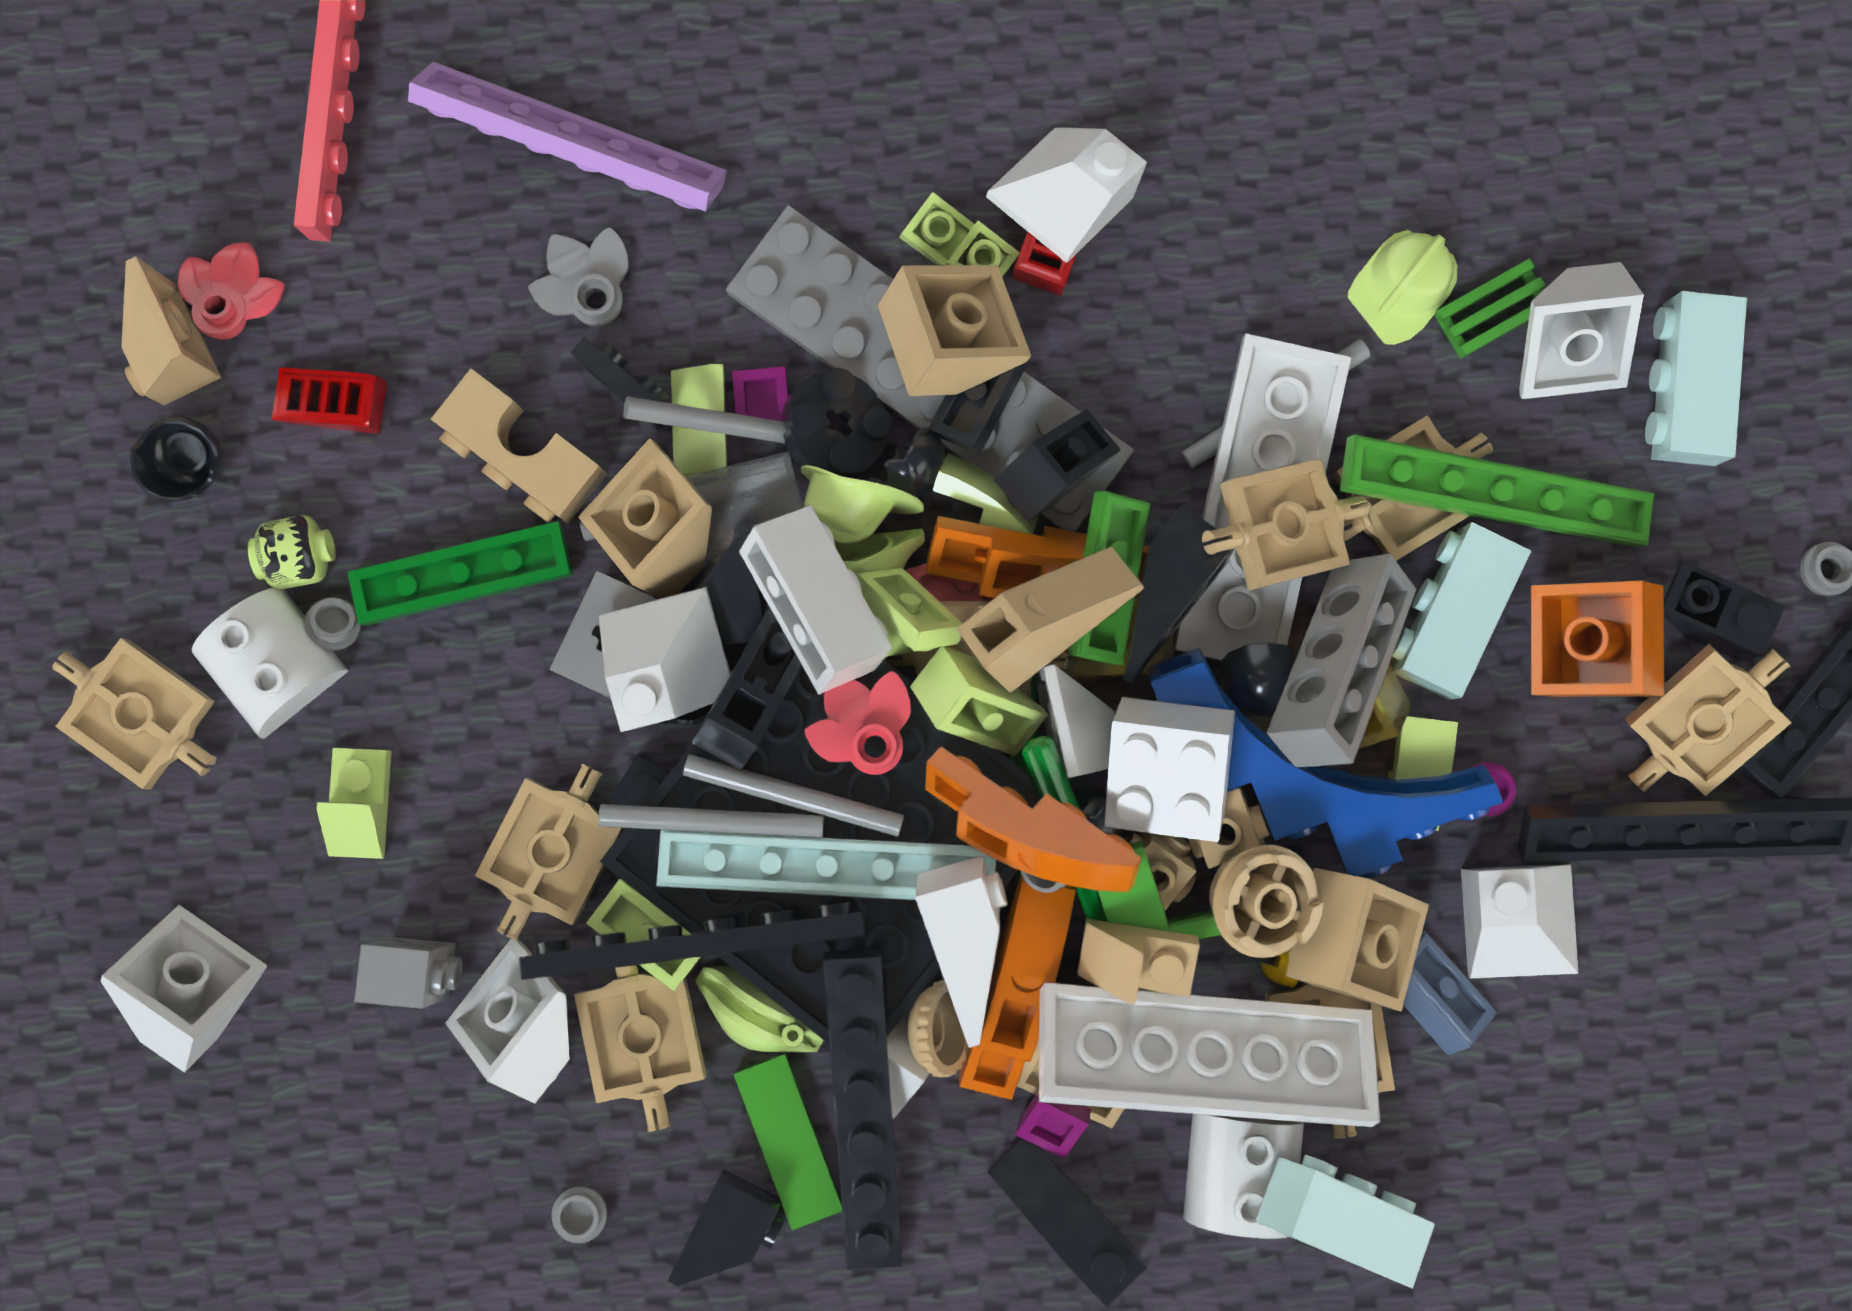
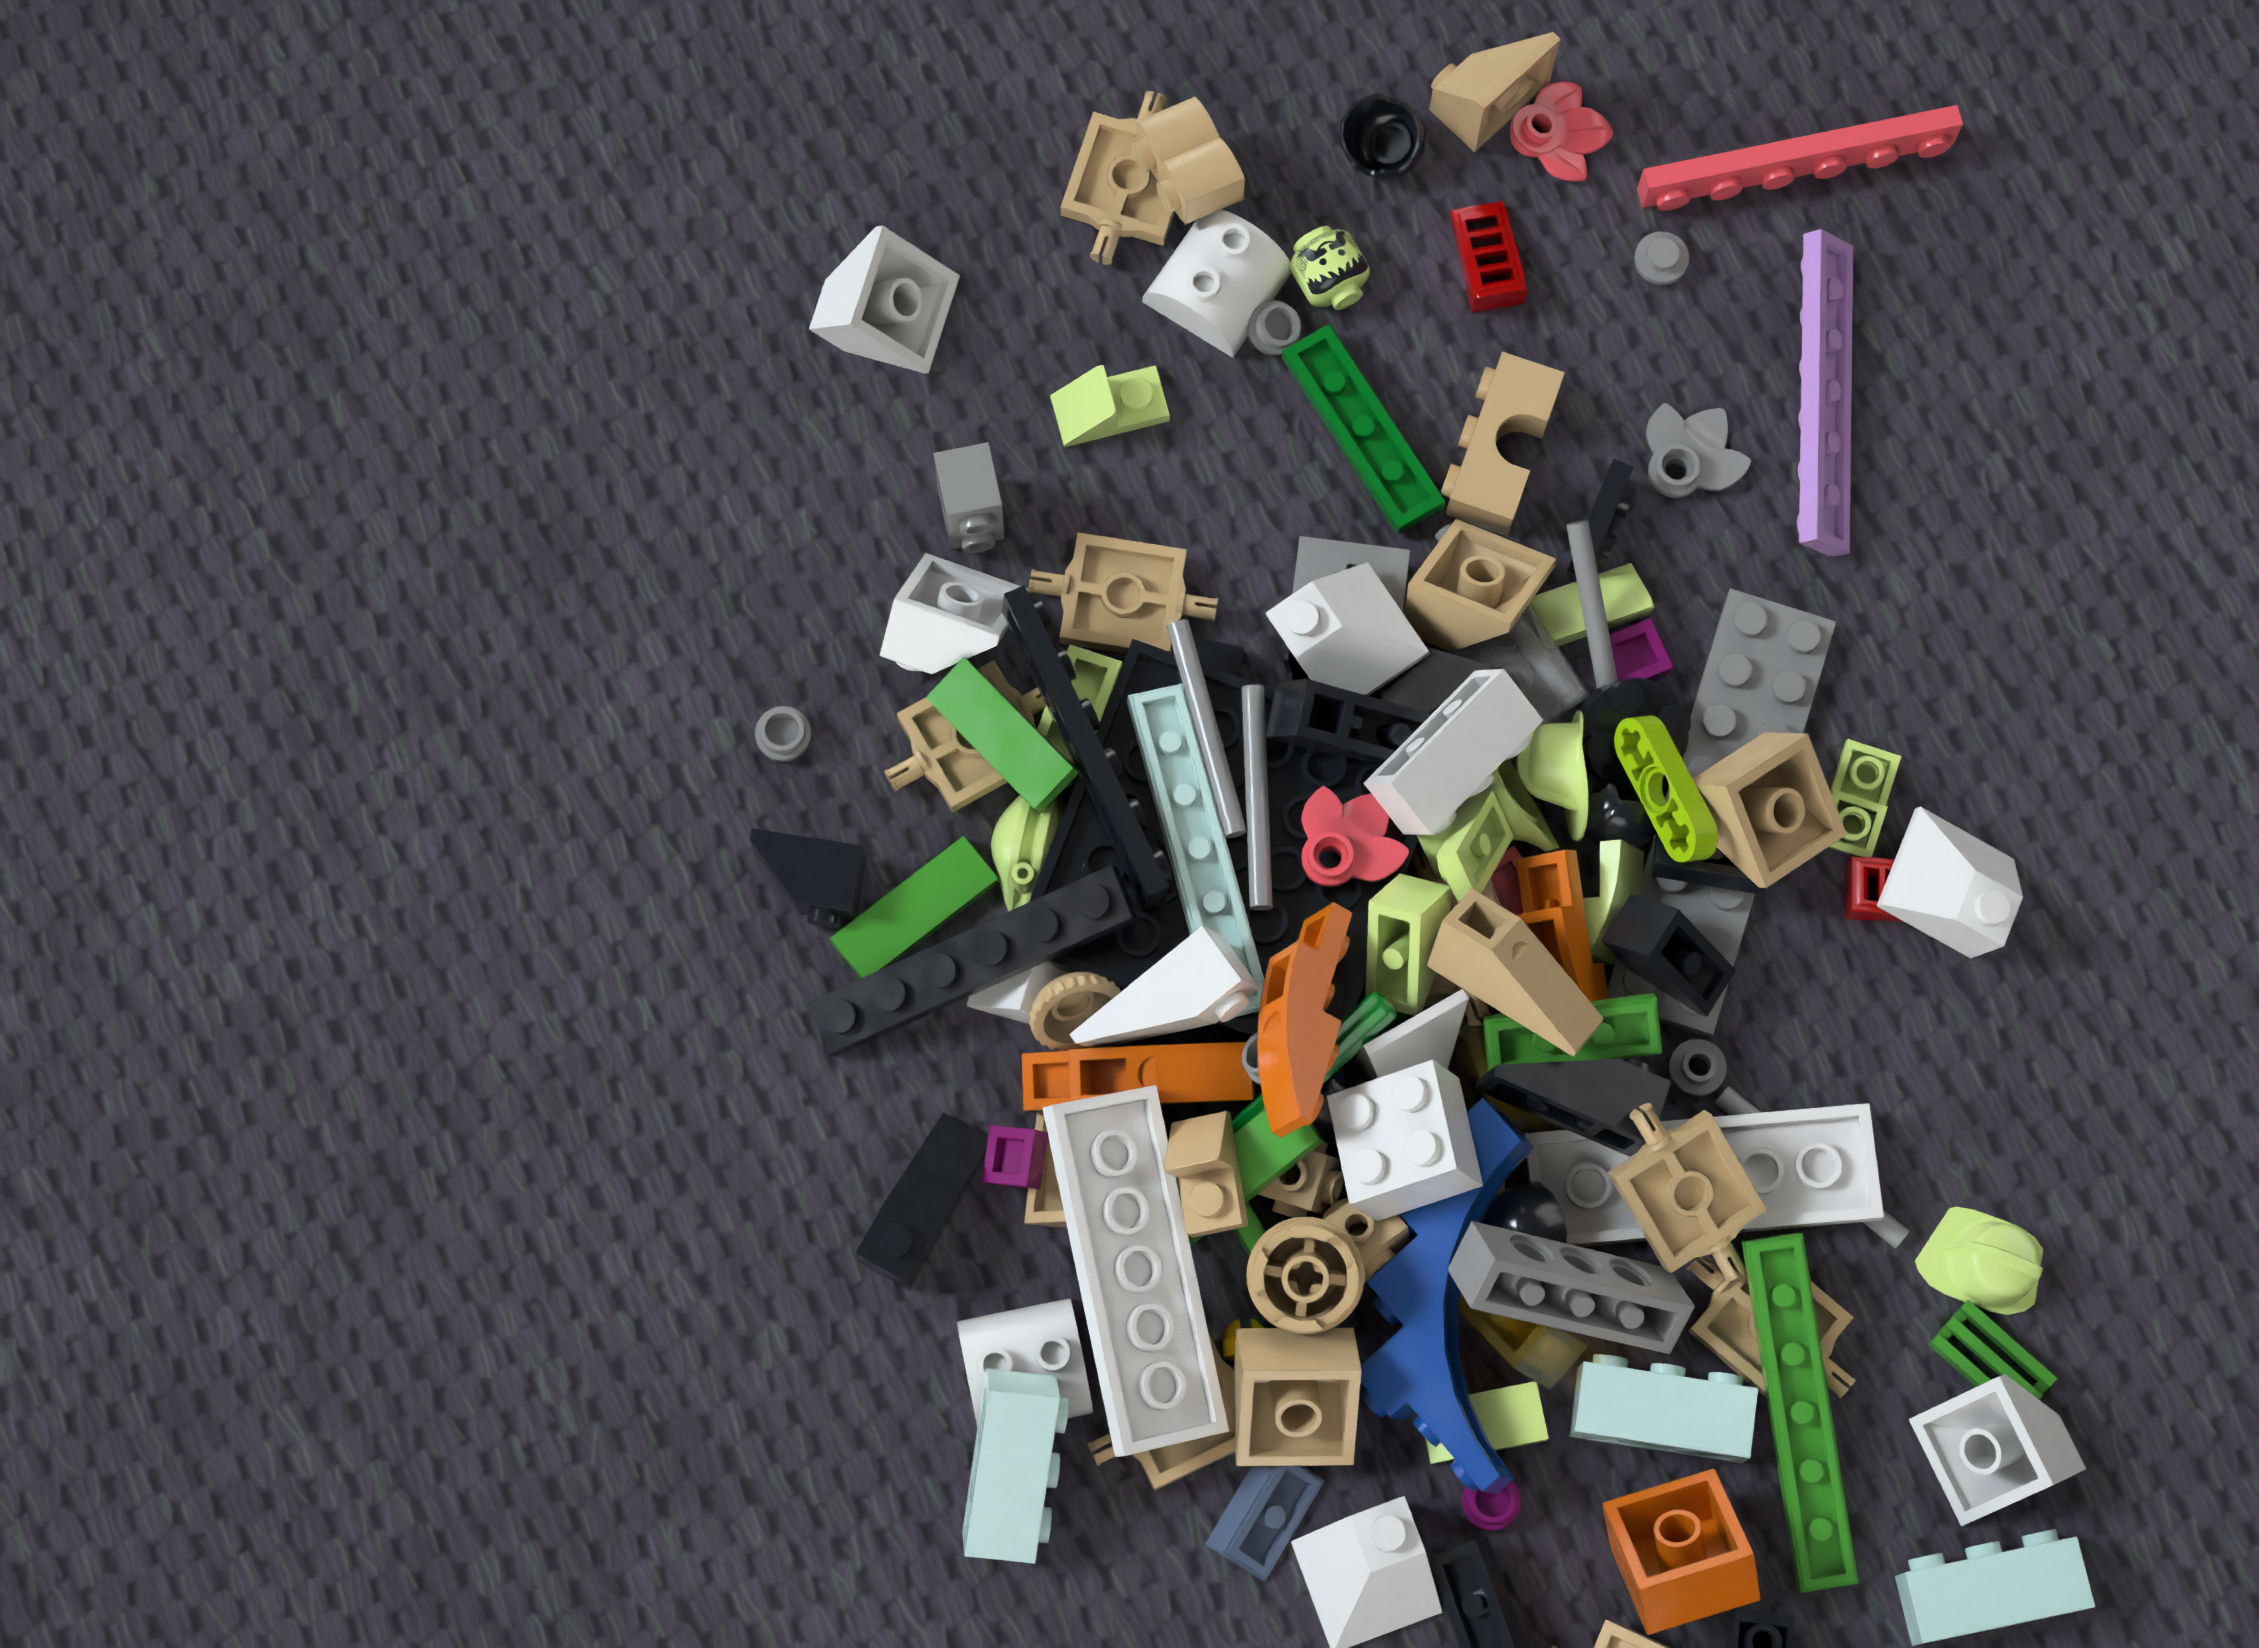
camera: 70 degrees right, 10 degrees down
none -> bright green tile [926,657,1080,813]
none -> tan brick [1132,97,1245,224]
none -> lime beam [1614,715,1718,862]
none -> light grey plate [1634,231,1689,285]
none -> light grey plate [1669,1039,1727,1097]

